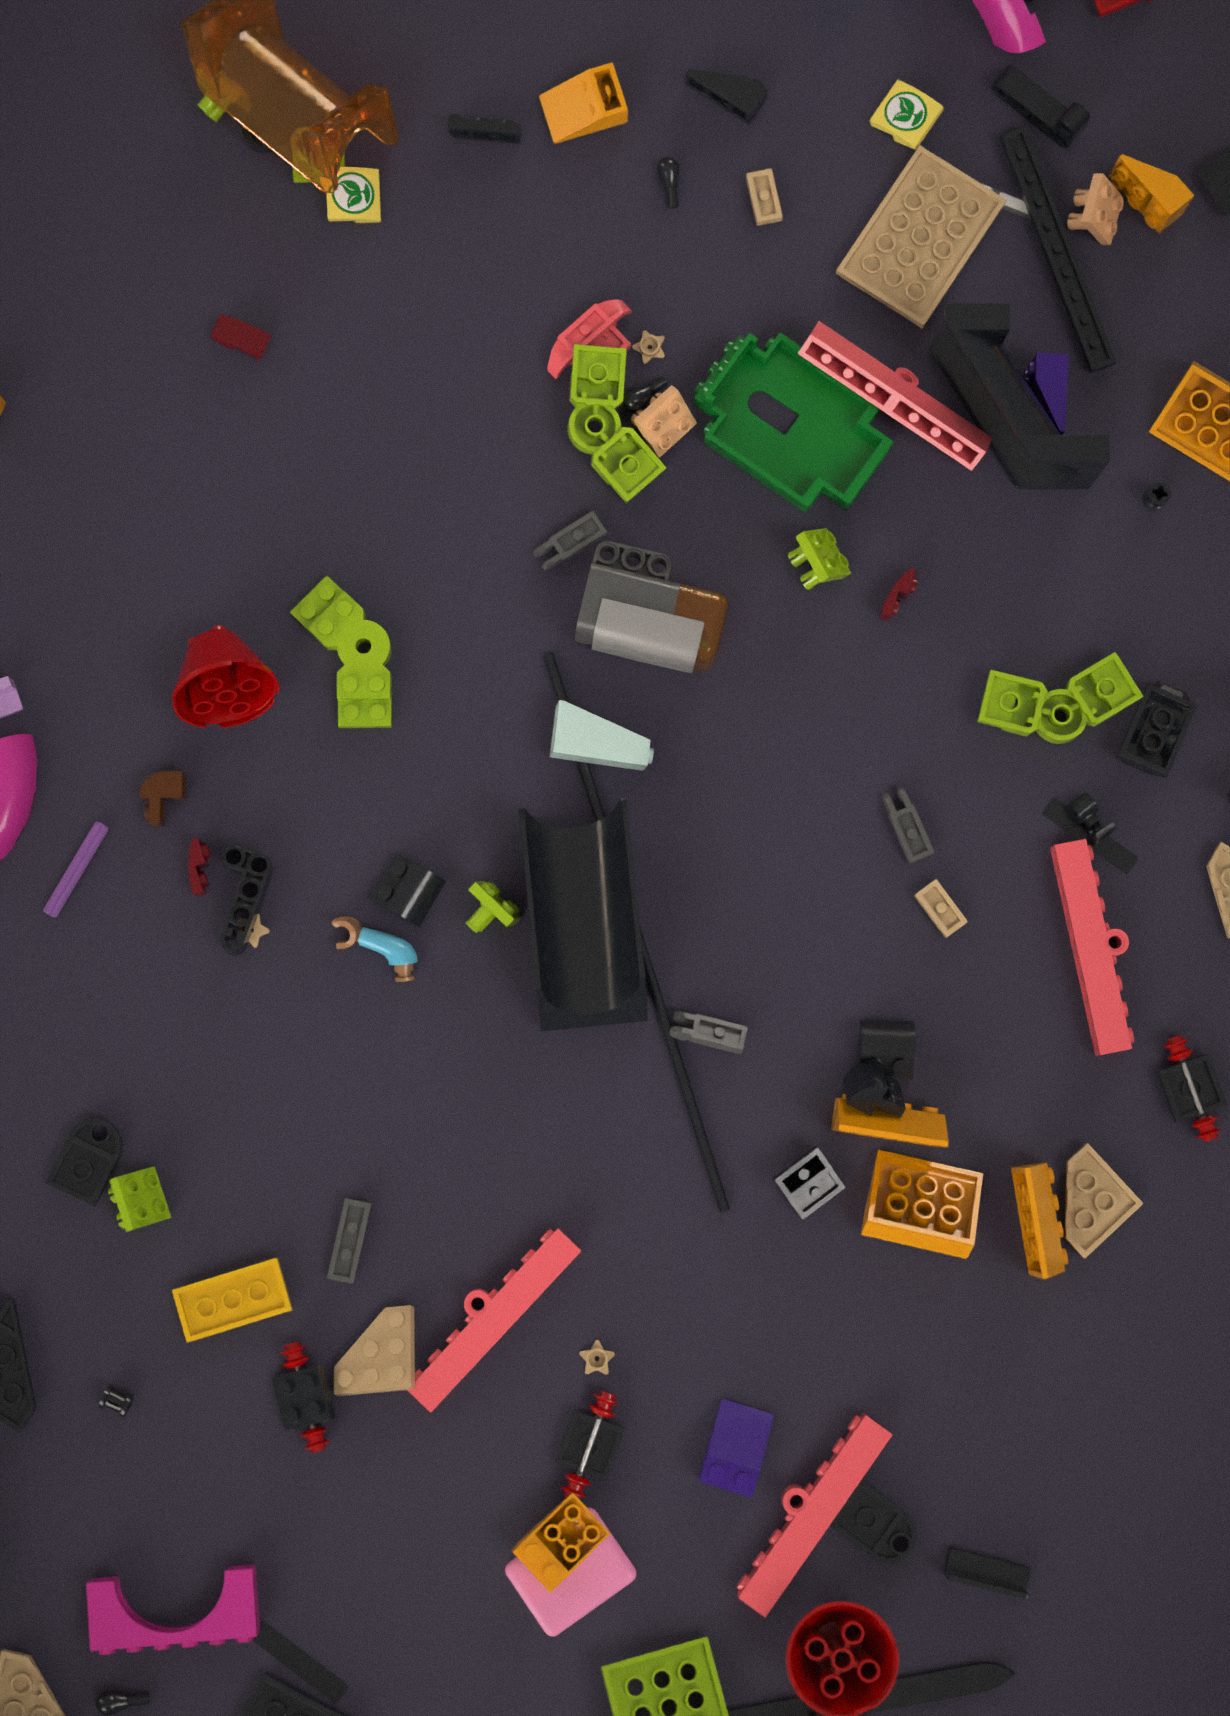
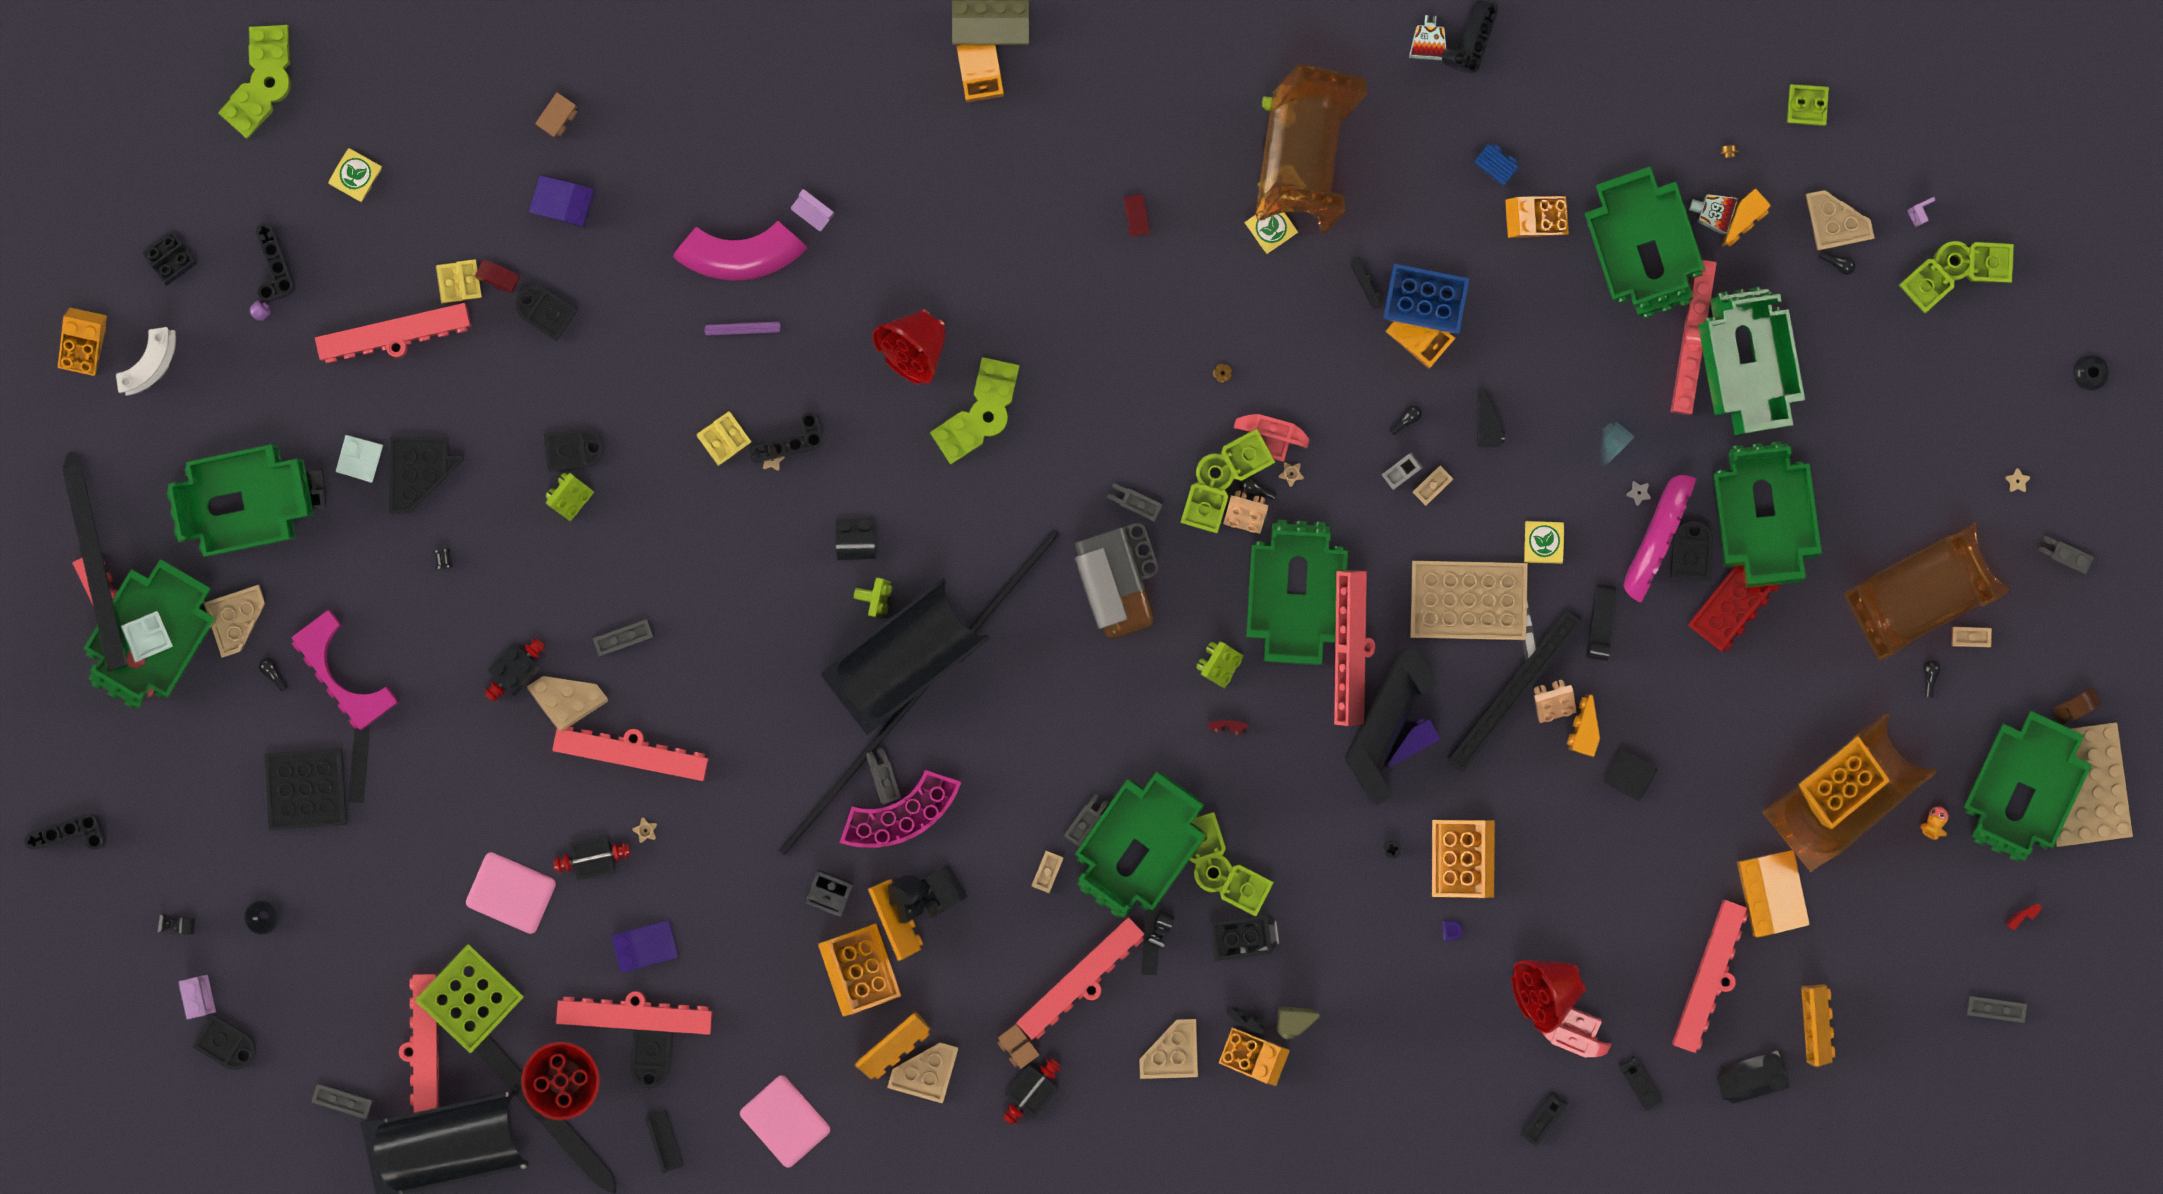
camera: 60 degrees right, 5 degrees up
reddish brown brick [139,771,187,827] -> none
yellow plate [172,1257,293,1343] -> none
dark red slope [188,838,211,897] -> none
medium azure piece [331,916,418,982] -> none
light orange slope [510,1492,610,1593] -> none
light aqua slope [550,700,654,771] -> none
none -> light yellow slope [696,411,751,466]
none -> bright pink piece [740,1075,830,1168]
none -> dark pink brick [840,770,961,848]
none -> medium nougat piece [997,1023,1039,1069]
none -> green panel [1075,771,1208,918]
none -> pearl gold plate [1213,363,1232,382]
none -> light grey brick [1382,452,1423,490]
none -> blue slope [1383,264,1469,334]

